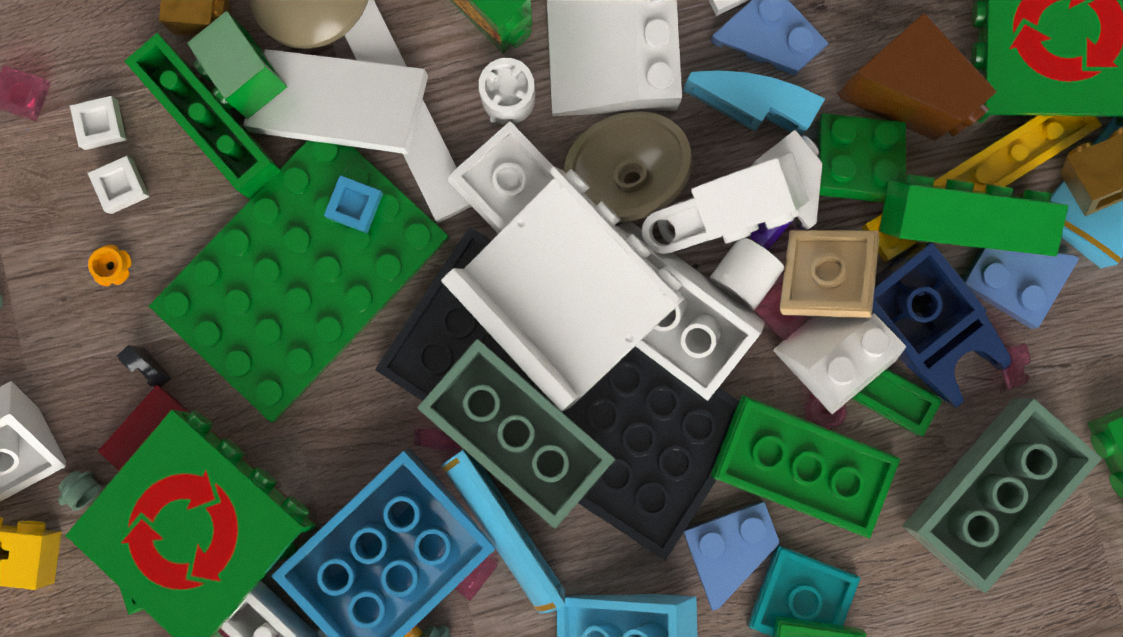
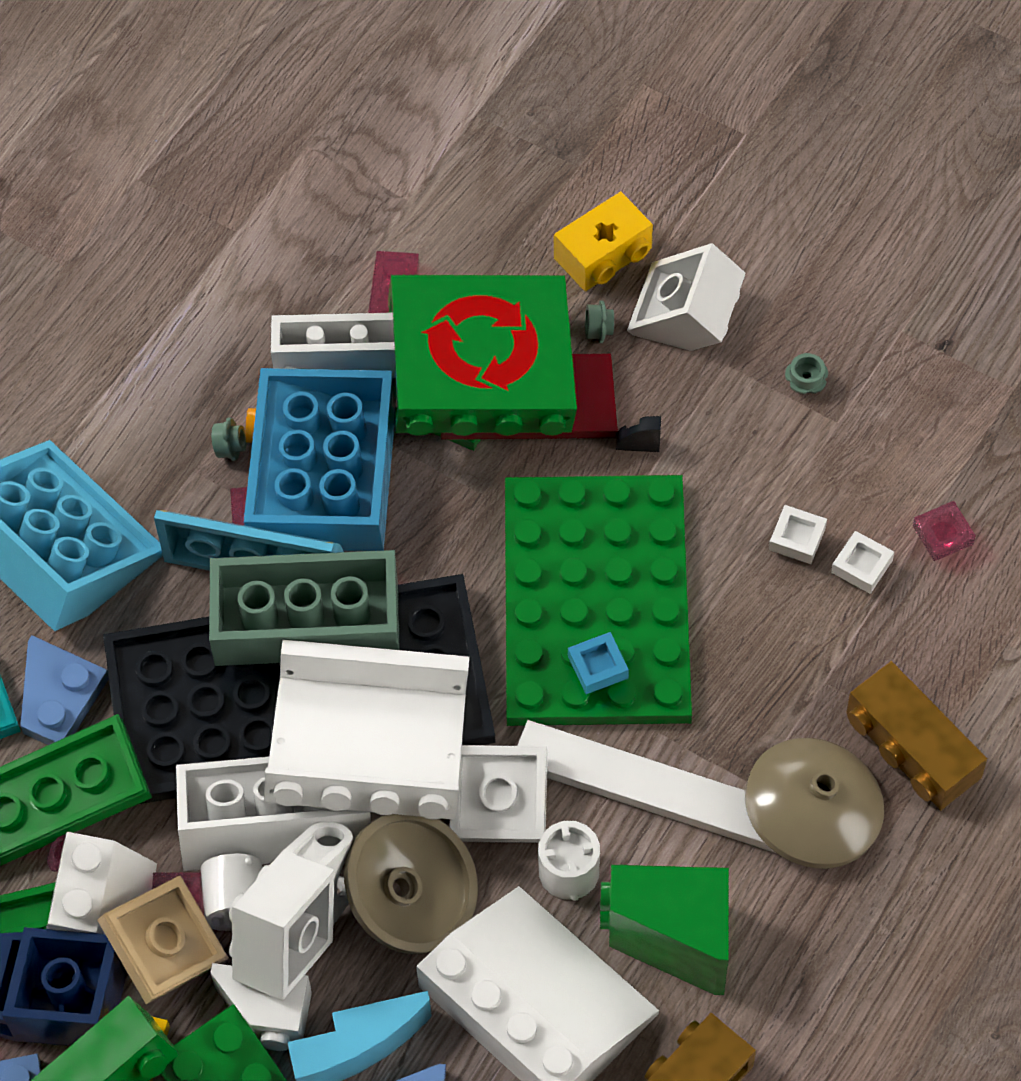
camera: 140 degrees right, 25 degrees down
light orange plate [88,245,132,287] -> none
green brick [124,33,281,200] -> none
green brick [187,11,287,119] -> none
white tile [243,49,428,154] -> none

